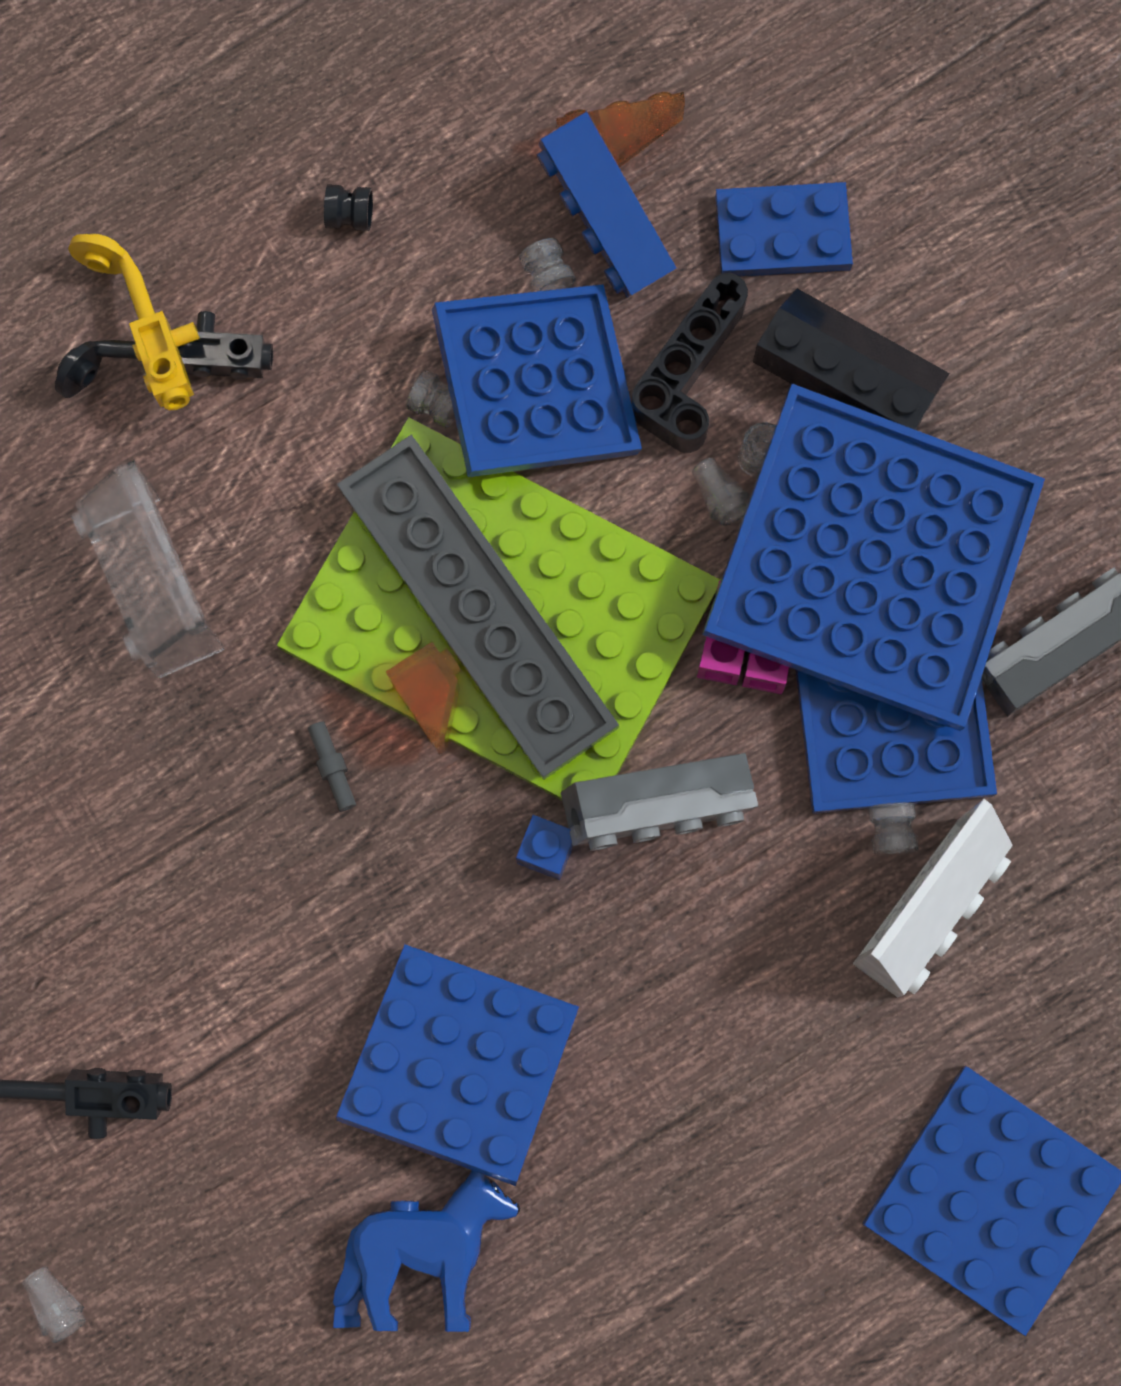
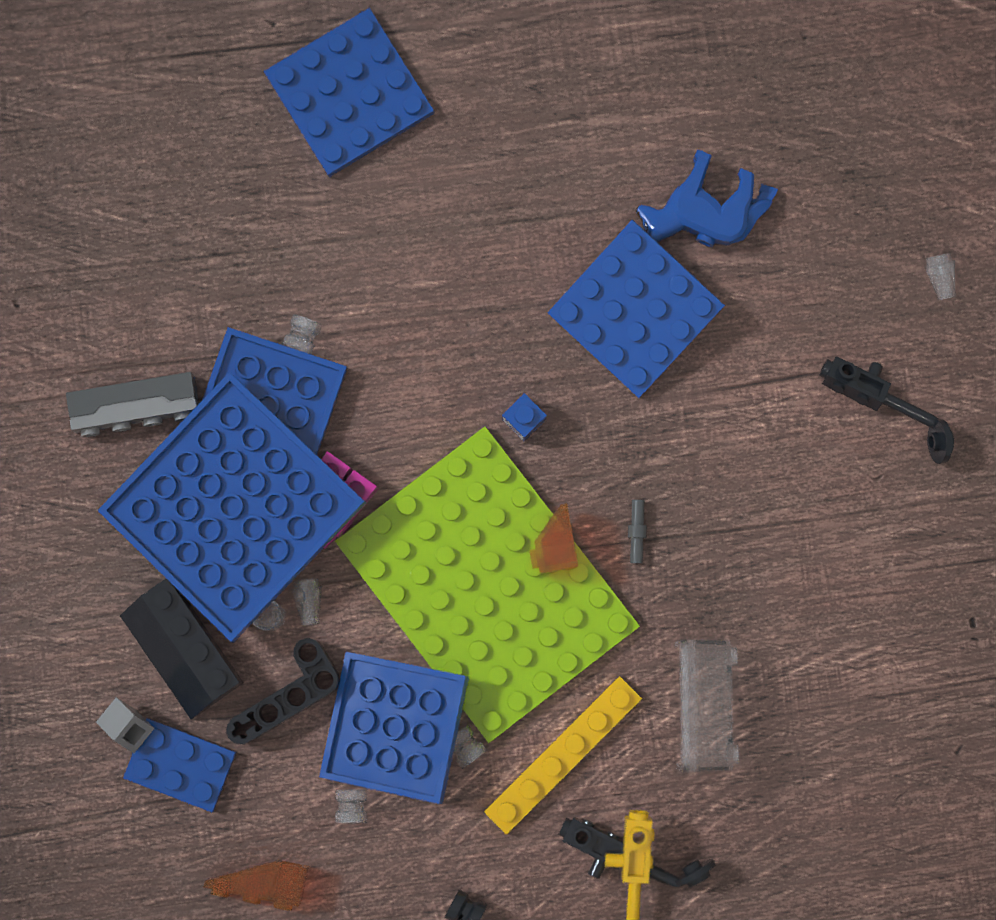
camera: 155 degrees left, 5 degrees up
dark grey plate [337,434,619,780] -> none
blue brick [536,111,677,298] -> none
piece [561,753,758,851] -> none
white slope [853,799,1013,998] -> none
none -> light grey brick [96,697,155,753]
none -> yellow plate [484,676,642,835]

